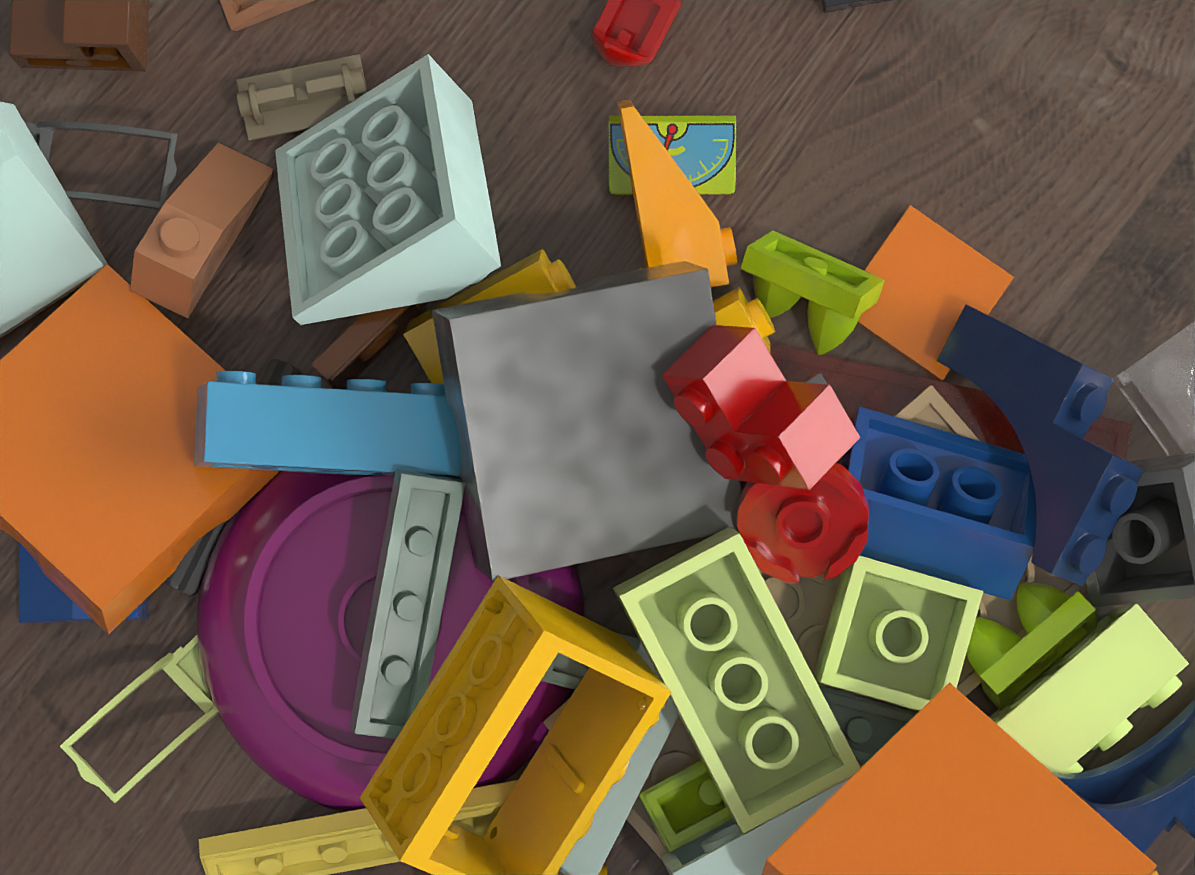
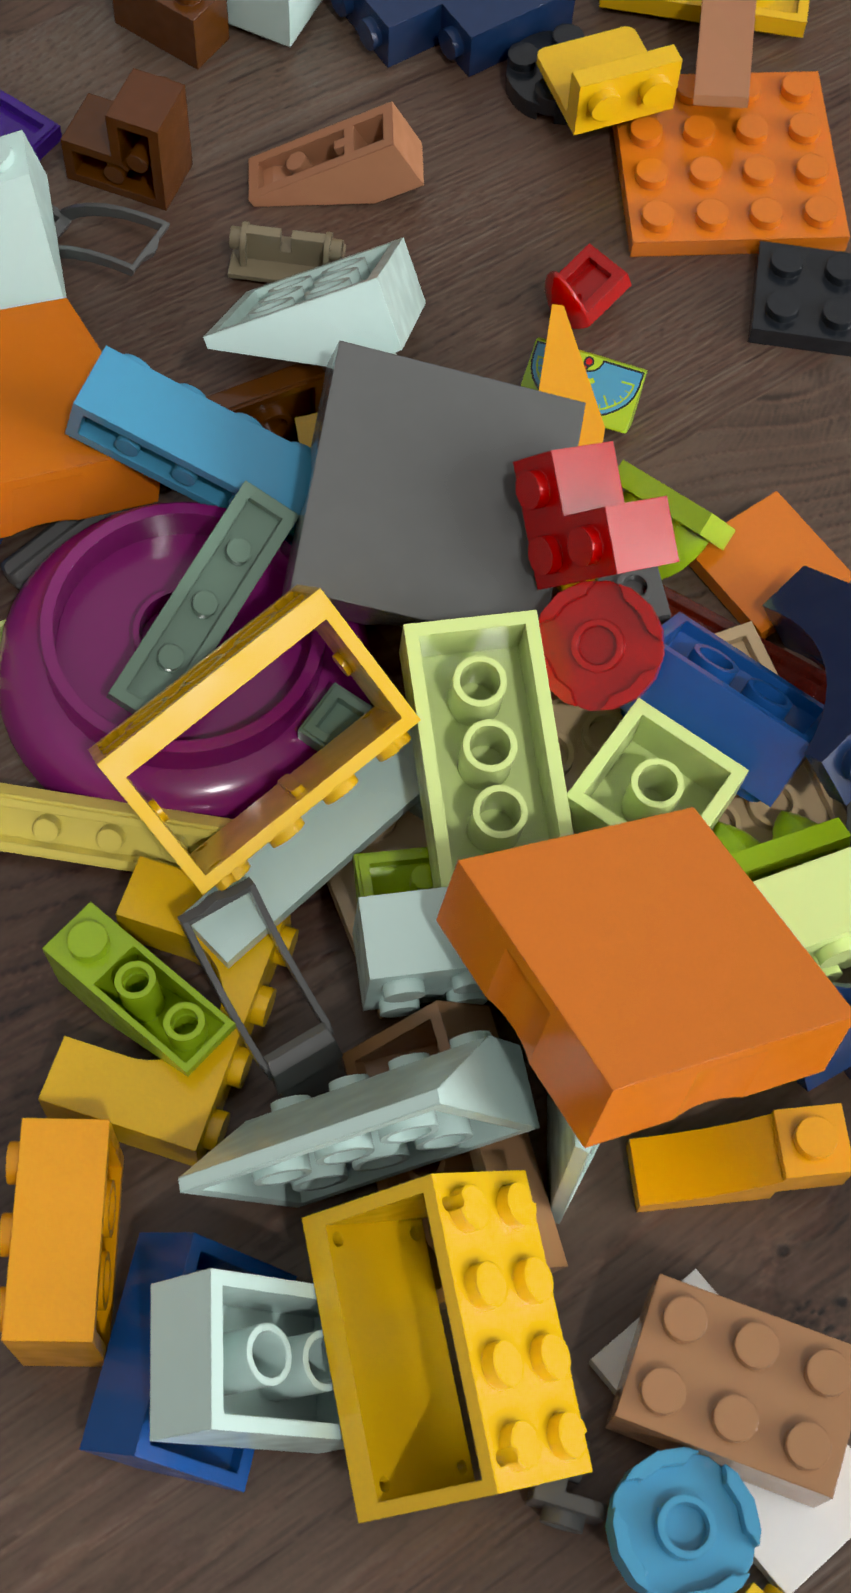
camera: 15 degrees right, 20 degrees down
nougat slope [130,143,275,318] -> none

